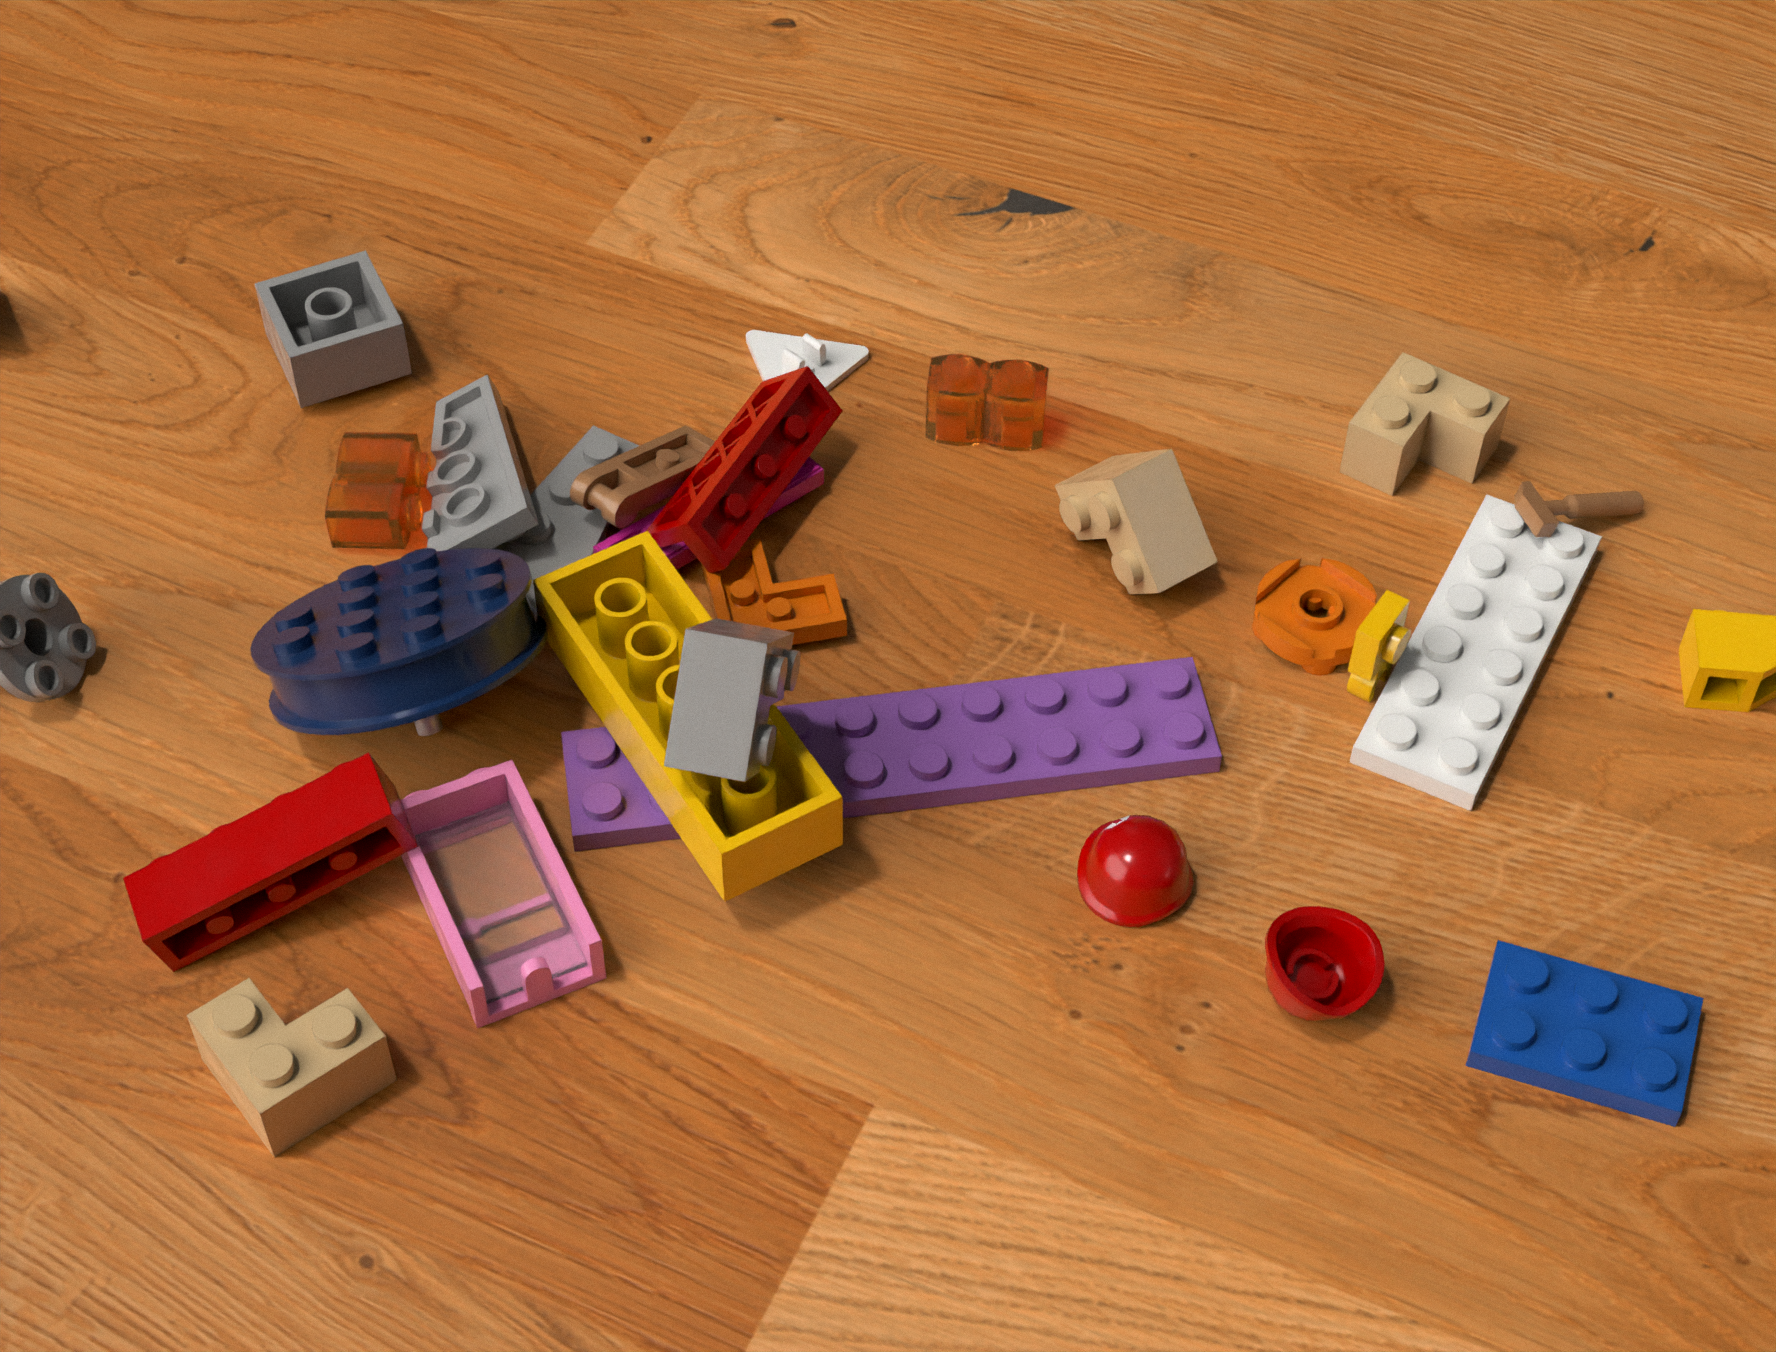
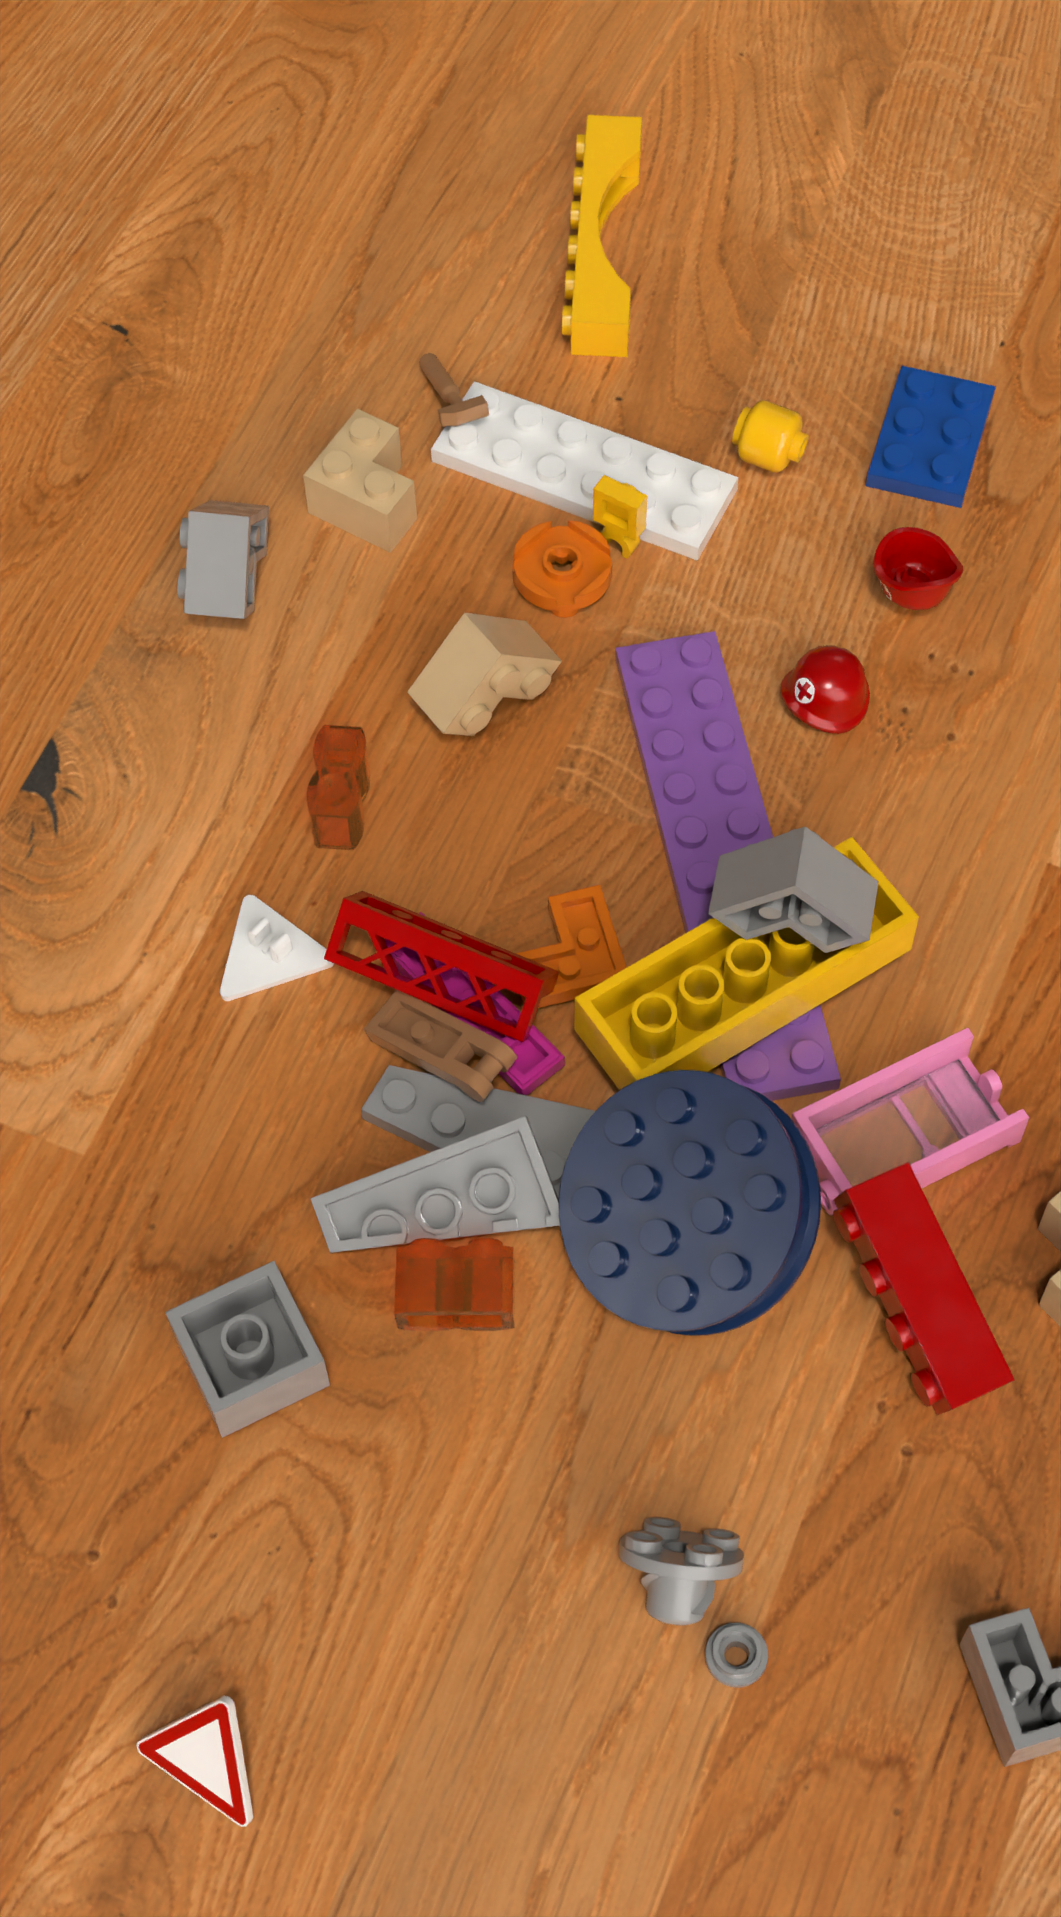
camera: 90 degrees left, 10 degrees up
none -> light grey brick [177,500,269,619]
none -> yellow head [732,400,809,472]

